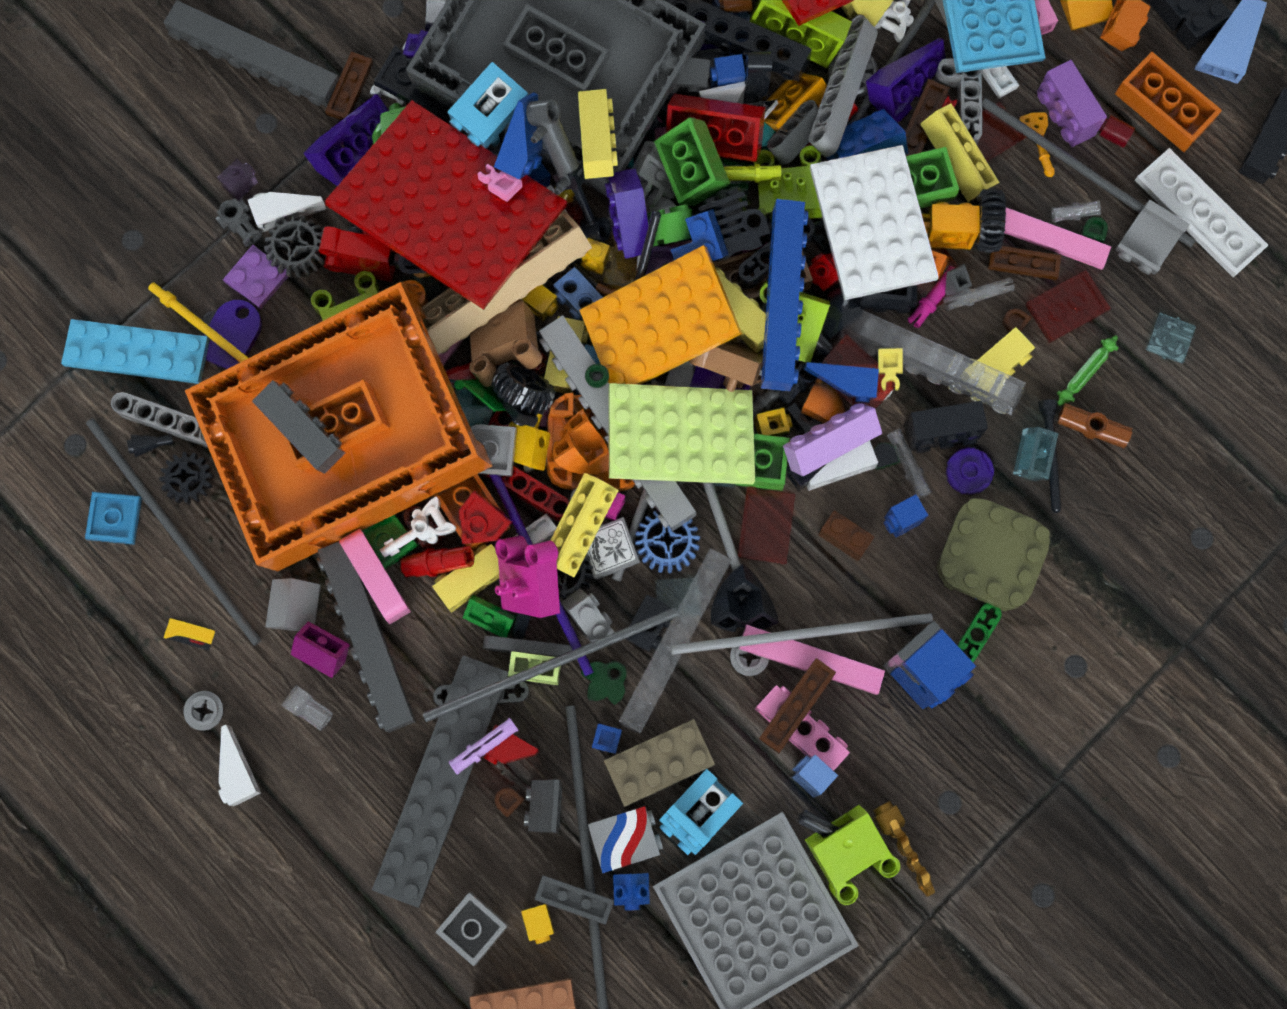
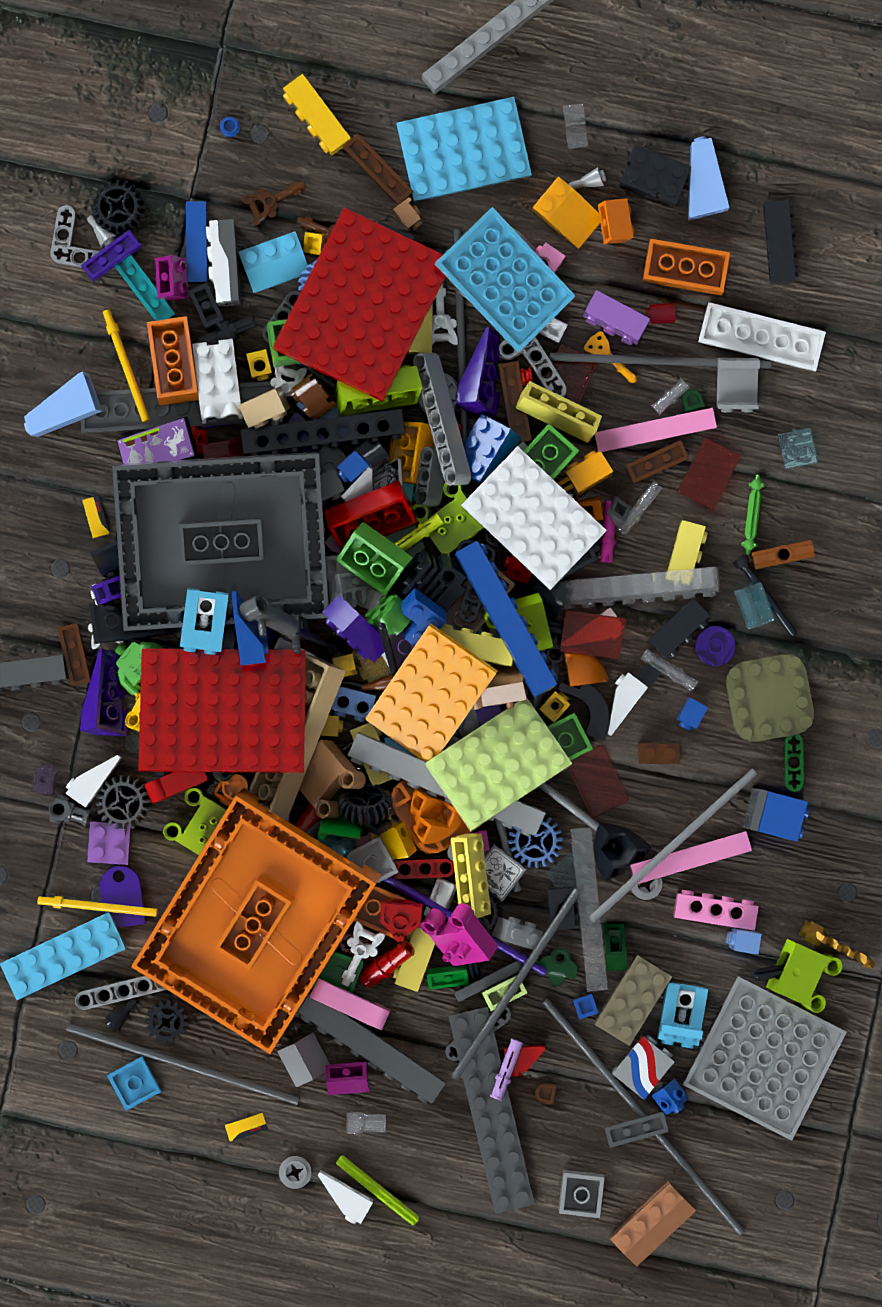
camera: 30 degrees left, 10 degrees up
dark grey brick [252,380,346,474] -> none
bright pink plate [478,164,523,202] -> none
yellow brick [521,904,555,944] -> none
dark grey slope [524,780,563,833] -> none
light yellow brick [578,89,618,179] -> none
dark green plate [585,364,609,388] -> none
reddish brown plate [759,658,836,754] -> none
lavender brick [783,403,882,476] -> none
blue slope [804,362,879,403] -> none
light yellow plate [878,348,903,391] -> none
black gear [975,188,1006,253] -> none
reddish brown tile [1003,308,1032,332] -> none
none -> lime axle [336,1155,420,1226]
none -> dark green slope [604,924,627,971]

